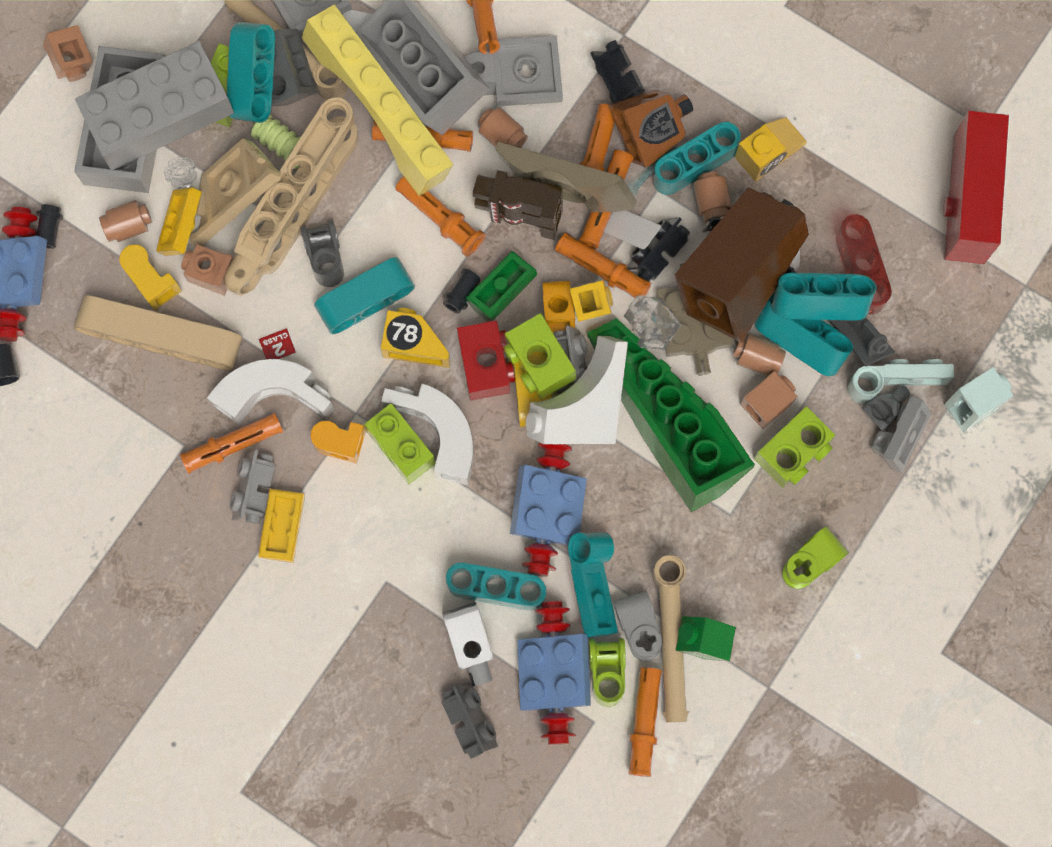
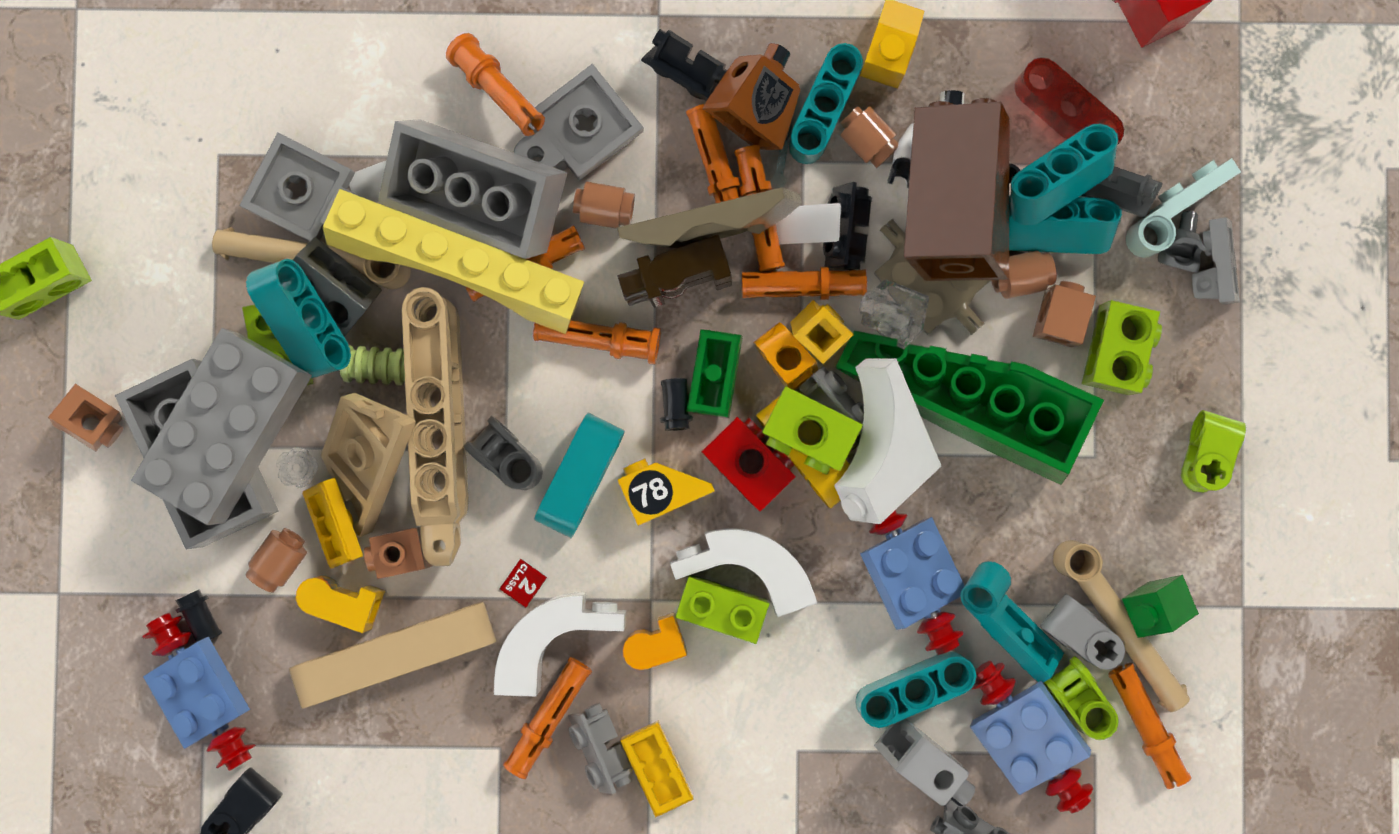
camera: 35 degrees left, 10 degrees up
light aqua brick [944,367,1013,433] -> none

